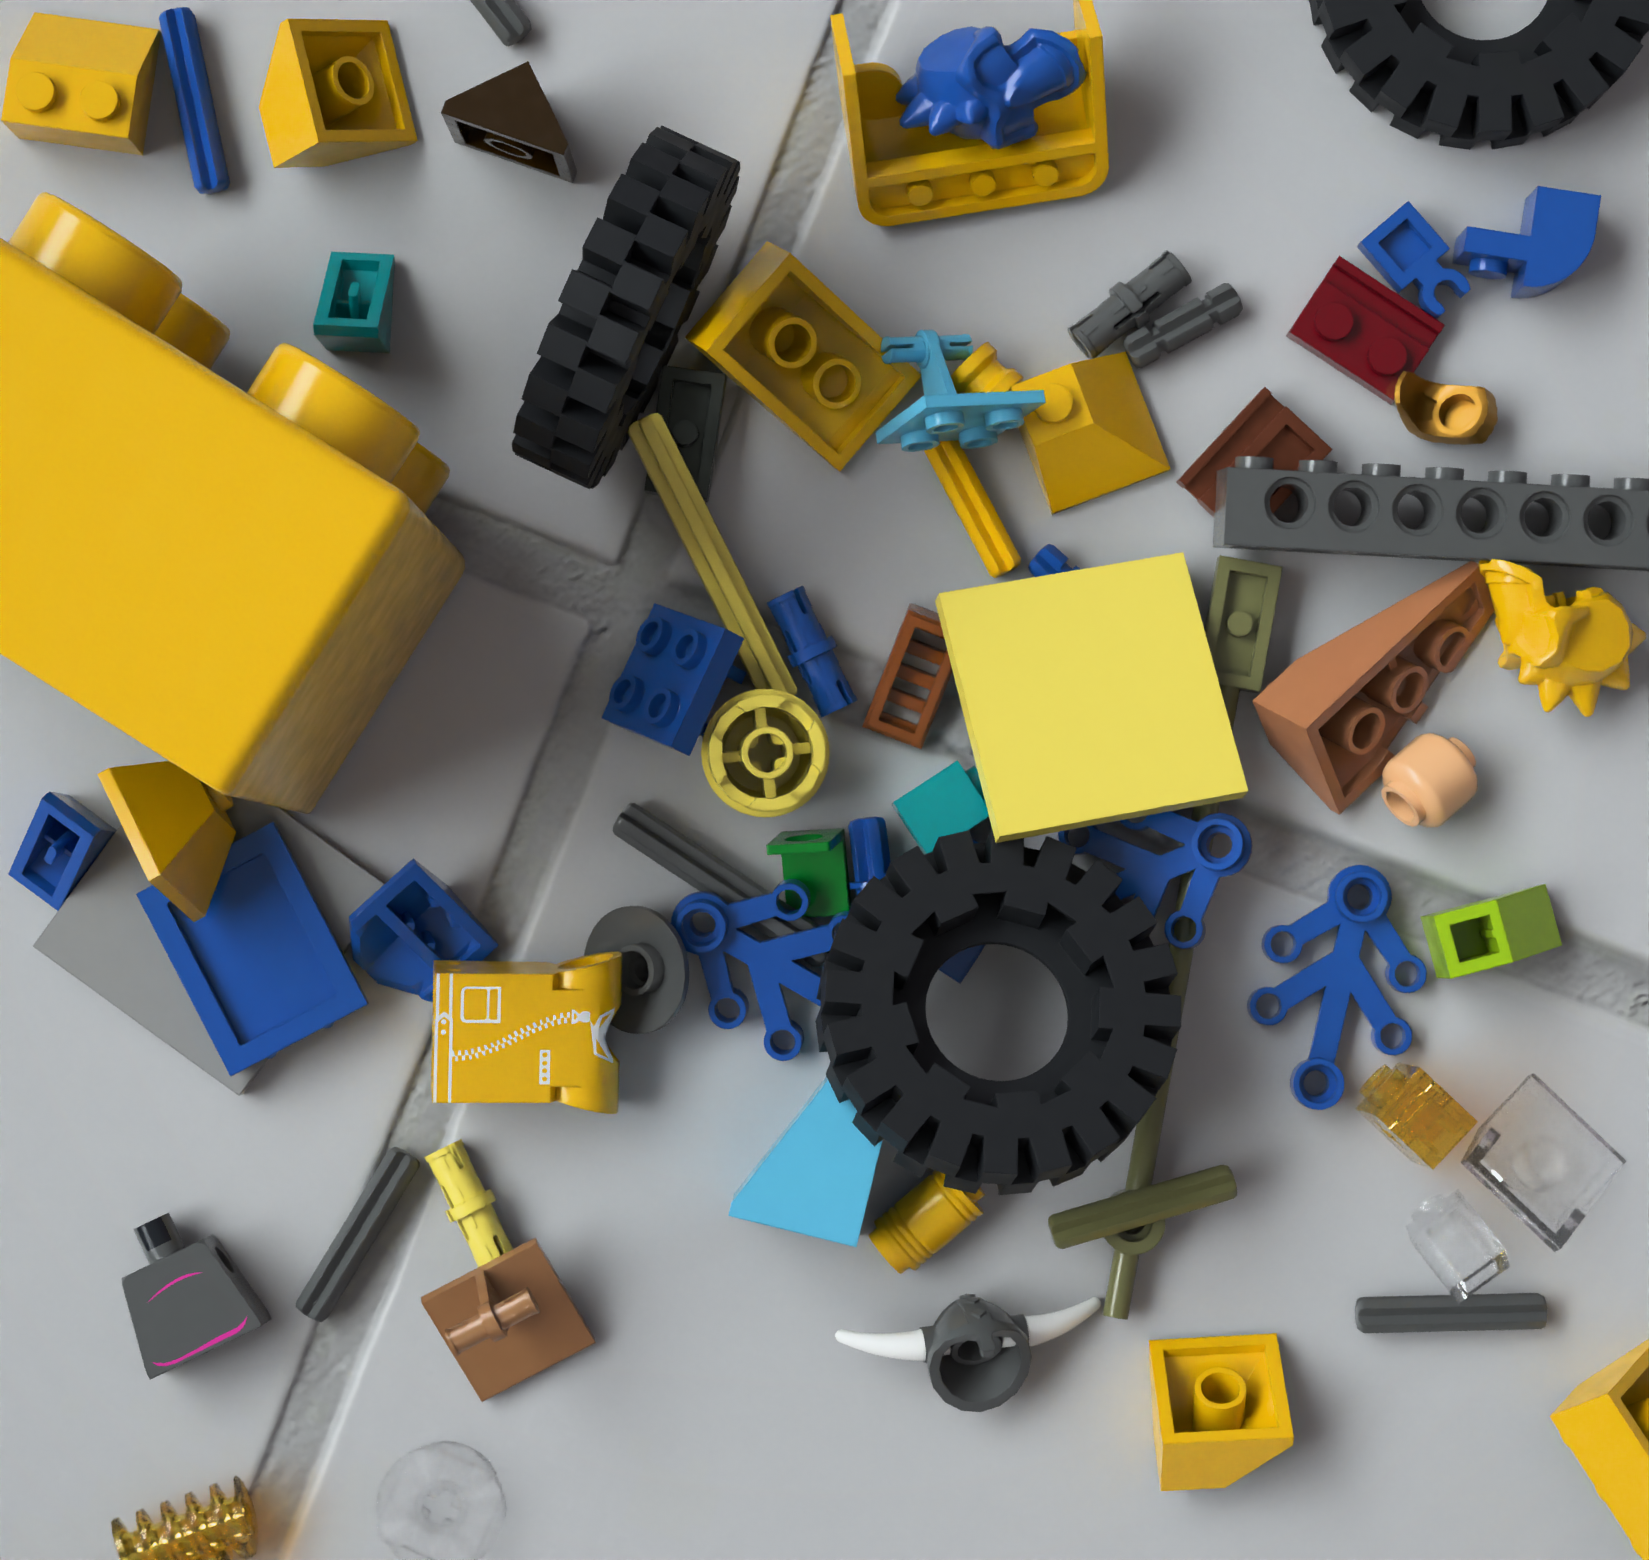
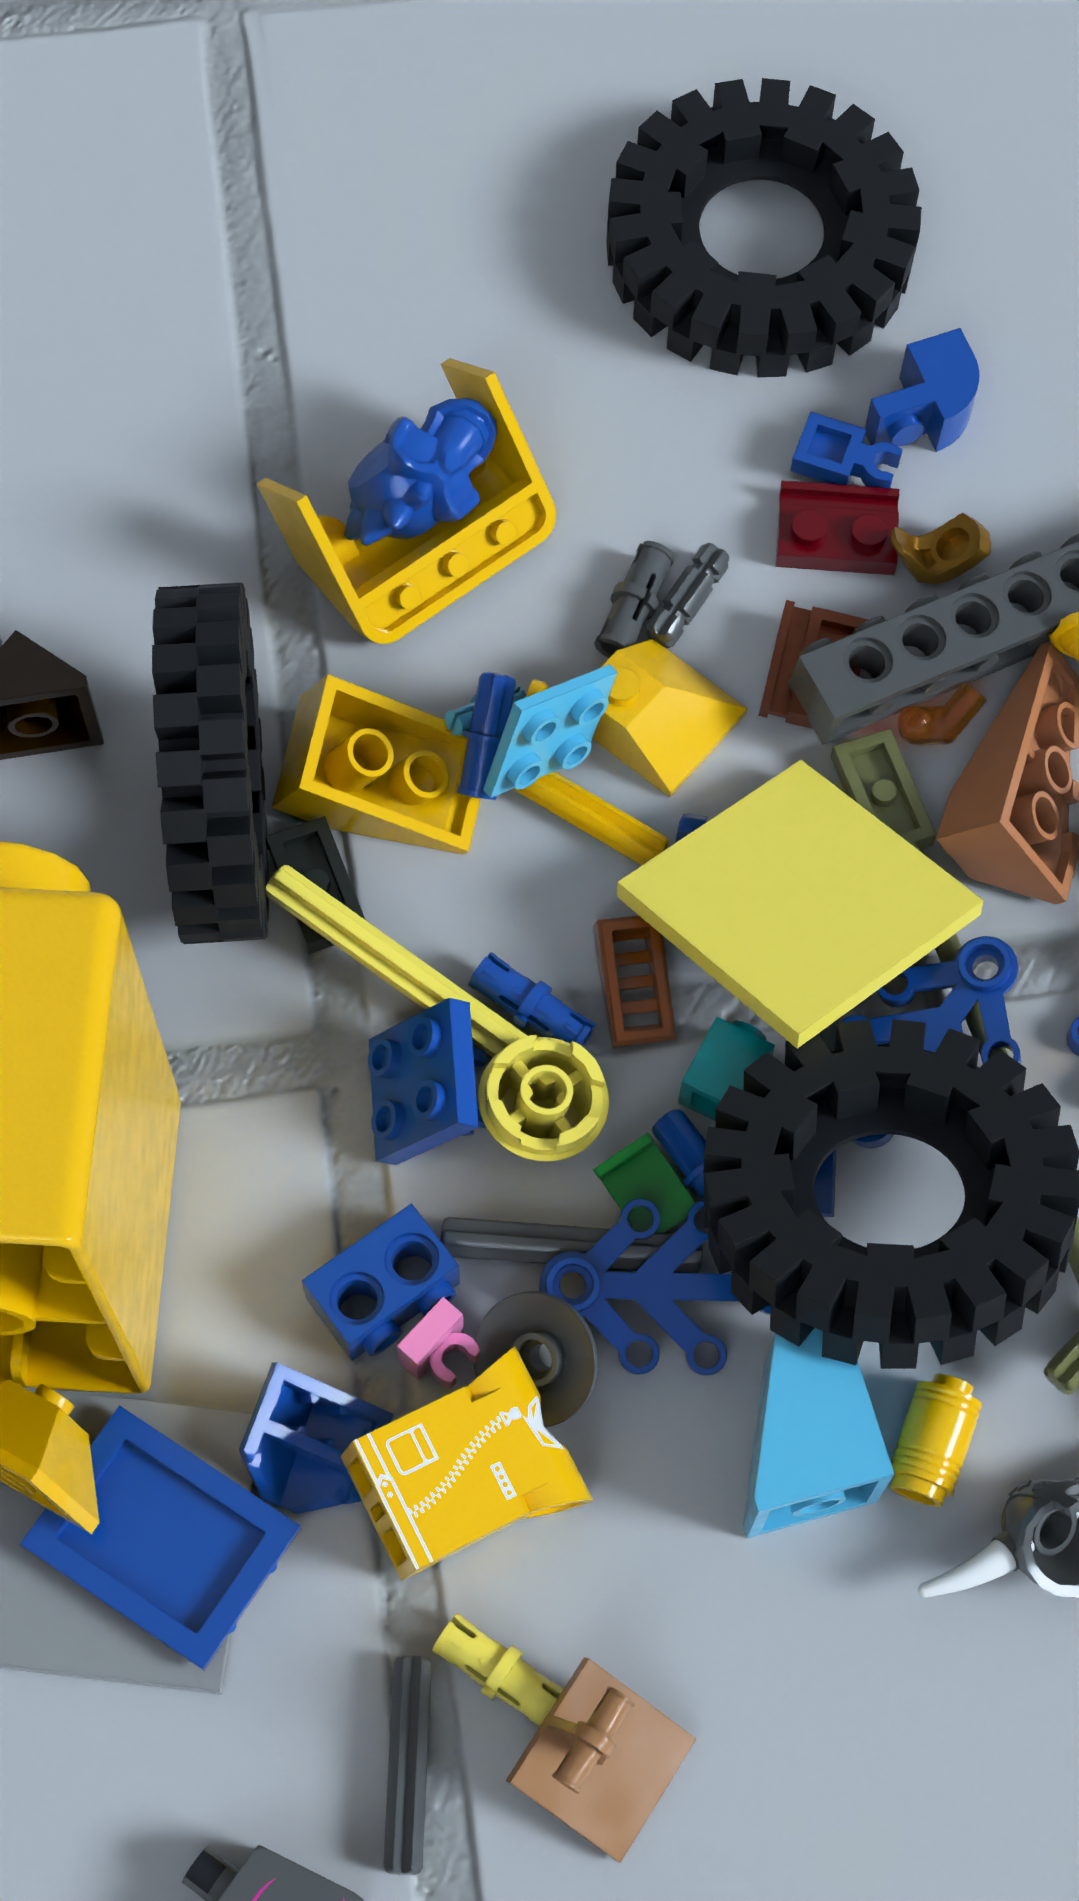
camera: 30 degrees left, 20 degrees down
none -> blue brick [302,1203,460,1361]
none -> bright pink tile [397,1297,480,1389]
none -> blue axle [457,672,516,800]
none -> clear orange arm [897,682,987,746]

